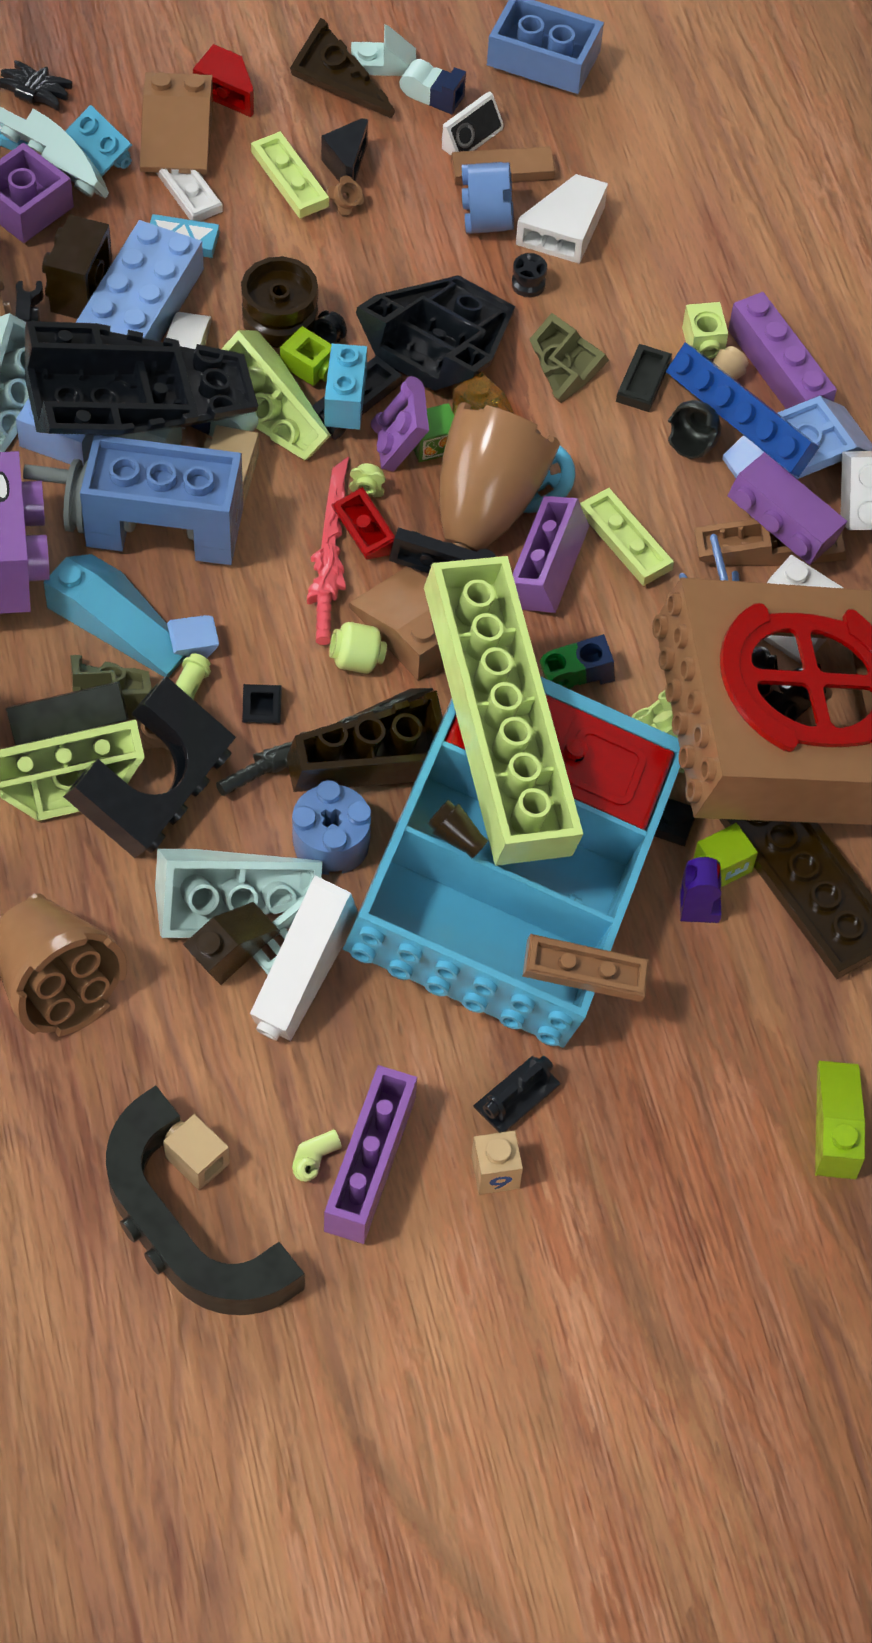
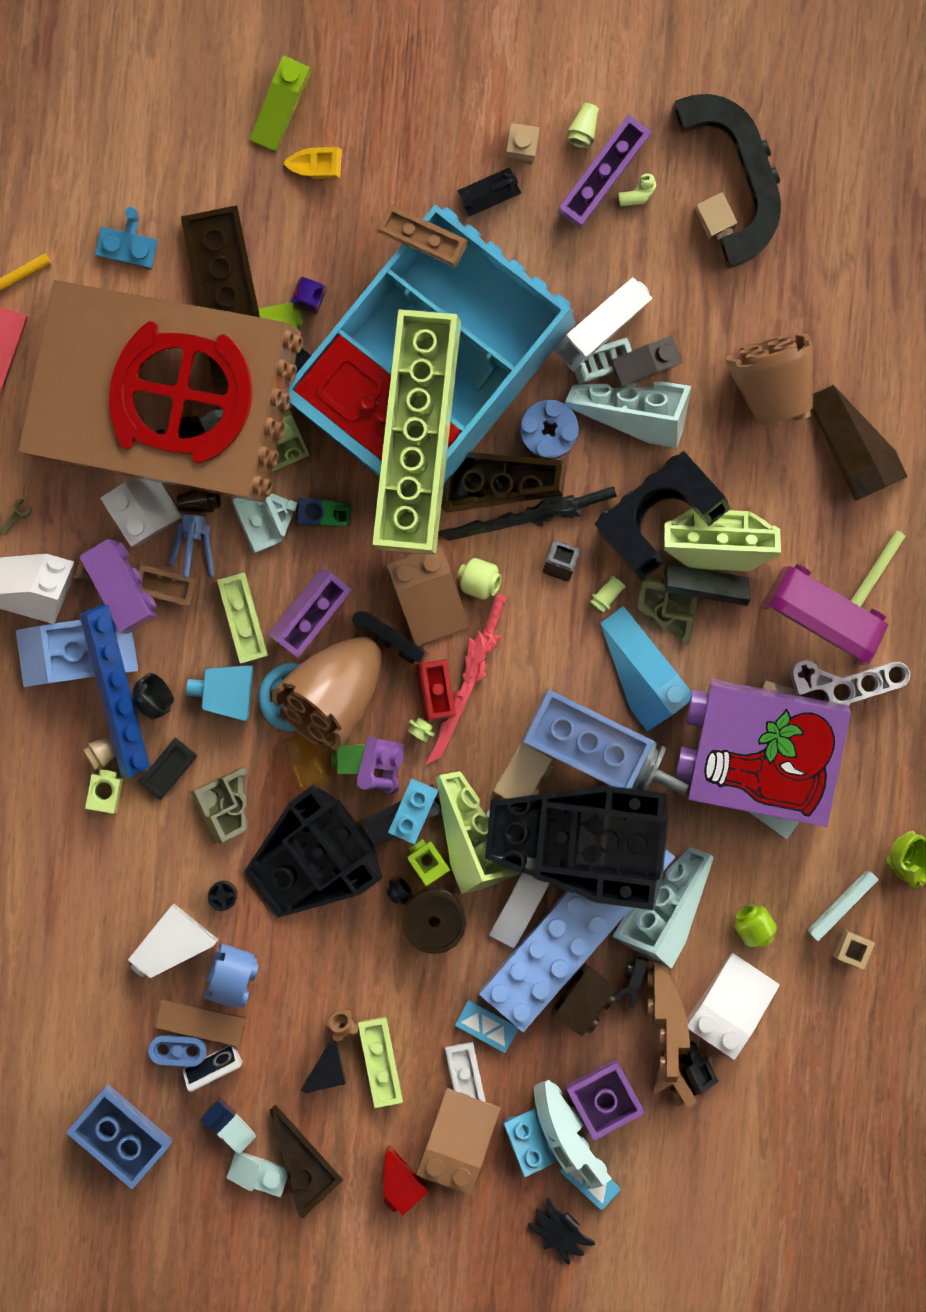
camera: 160 degrees left, 30 degrees up
light blue slope [167,615,219,658] -> none
dark brown cone [427,799,488,859] -> none
medium lavender brick [728,292,837,409] -> none
none -> medium blue plate [148,1035,207,1067]
none -> medium azure torso [186,666,254,721]
none -> light aqua slope [231,493,298,554]
none -> yellow plate [284,147,342,179]
none -> yellowish green cone [567,103,599,149]

